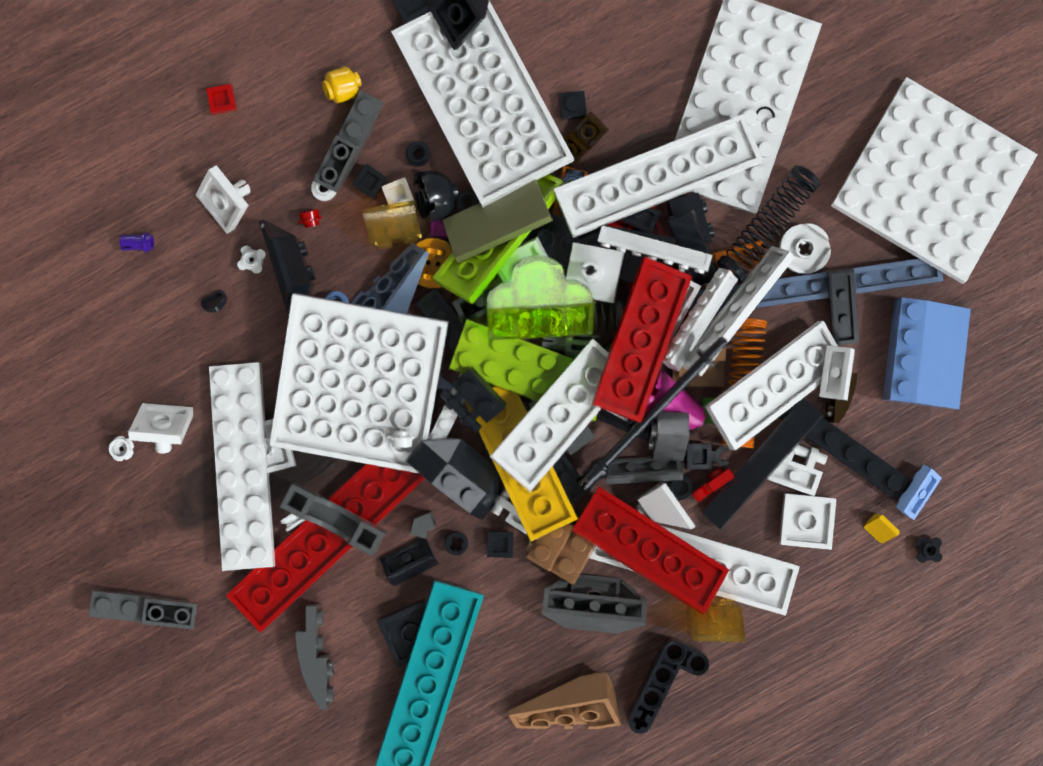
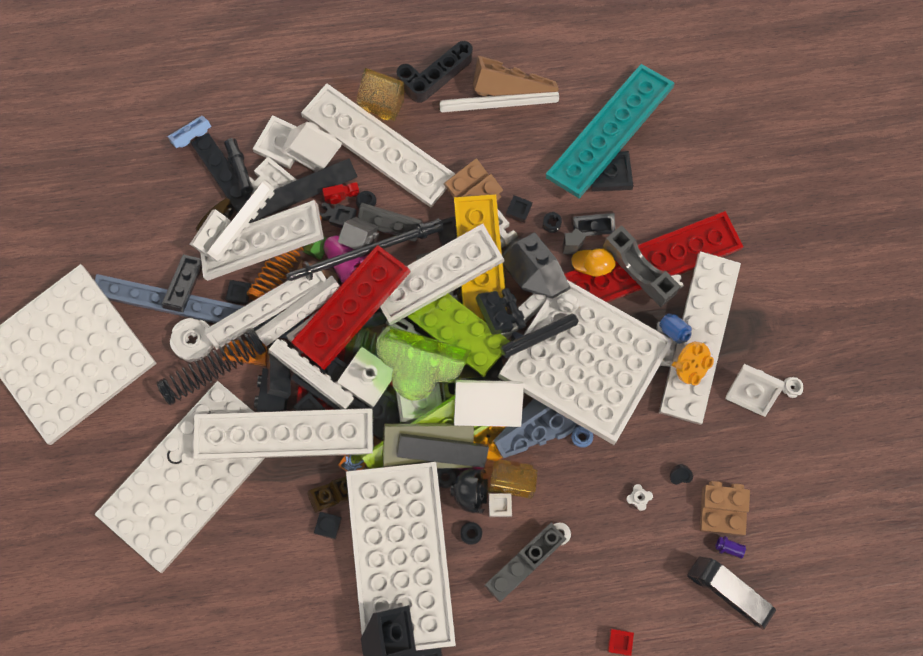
camera: 170 degrees left, 15 degrees down
dark grey slope [89,590,197,629] -> none
white tile [196,166,250,234] -> none
black wedge [259,219,316,317] -> none
dark grey slope [295,603,334,710] -> none
red plate [298,209,322,228] -> none
yellow head [322,66,362,104] -> none
black plate [352,164,388,200] -> none
dark grey wedge [542,574,647,634] -> none
red plate [571,487,729,615] -> none
white slope [635,481,696,529] -> none
yellow slope [864,513,900,543] -> none
medium blue slope [882,298,971,409] -> none
black plate [916,537,942,563] -> none
none -> white piece [206,180,275,262]
none -> black pin [224,138,254,195]
none -> black tile [225,280,251,305]
none -> white slope [281,122,342,172]
none -> black tile [396,433,489,468]
none -> white axle [440,92,559,112]
none -> white tile [454,380,524,427]
none -> black axle [501,313,579,358]
none -> light orange cap [571,249,615,276]
none -> blue brick [659,314,692,344]
none -> light orange plate [672,341,714,386]
none -> beam [687,556,776,629]
none -> medium nougat plate [700,481,750,536]

